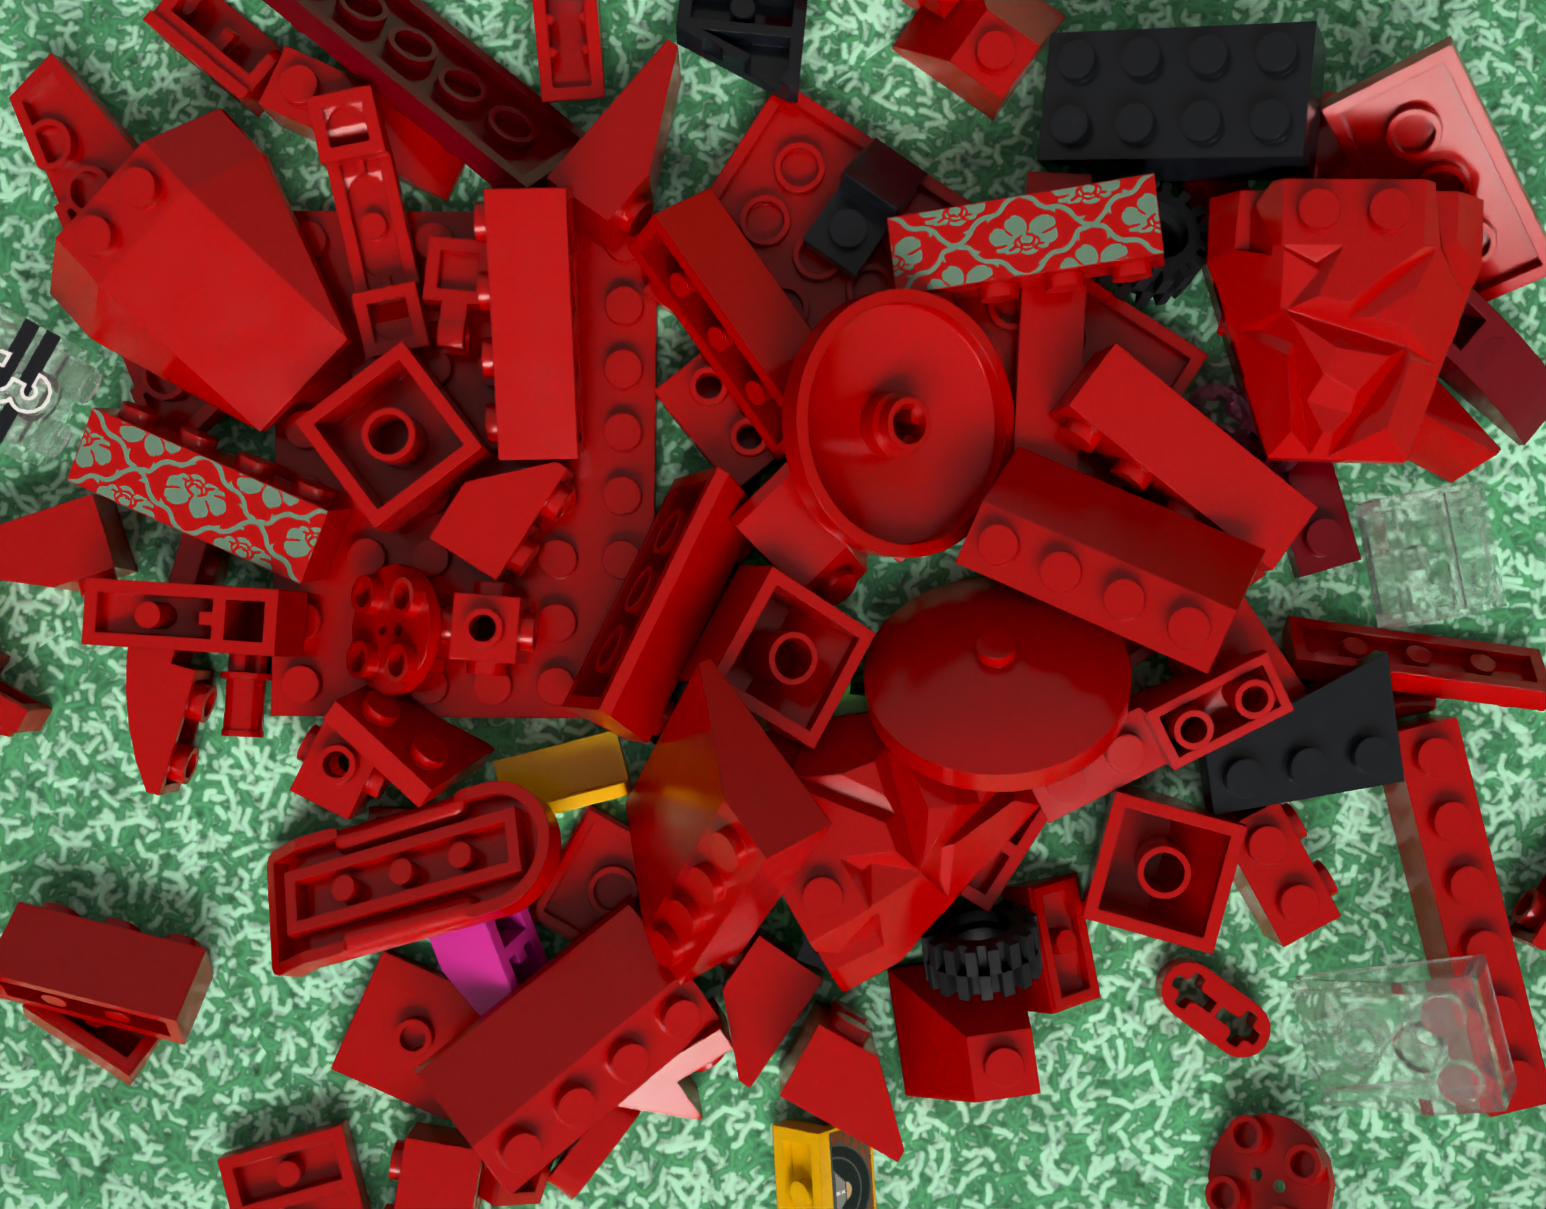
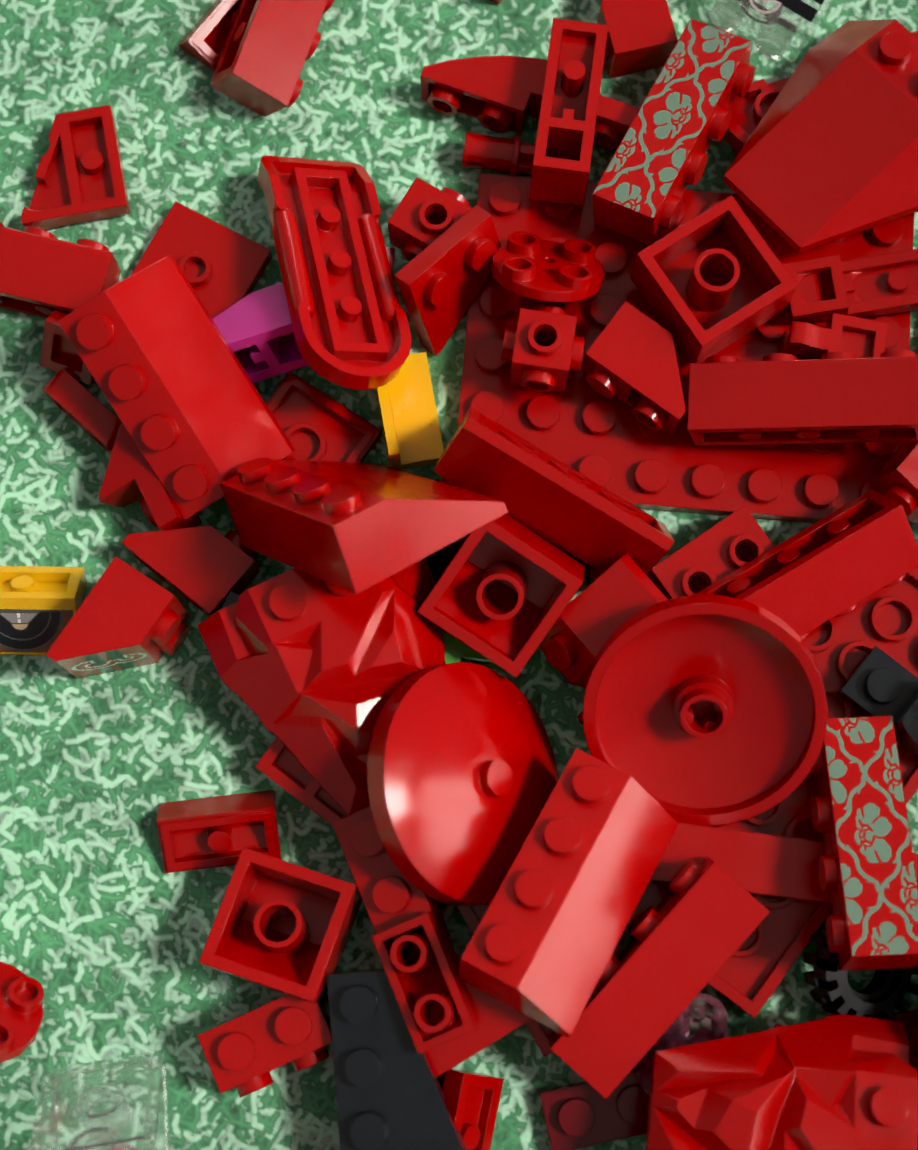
camera: 90 degrees right, 10 degrees down
red slope [887,963,1041,1103] -> none
black tyre [921,899,1043,1001] -> none
red beam [1155,957,1271,1058] -> none

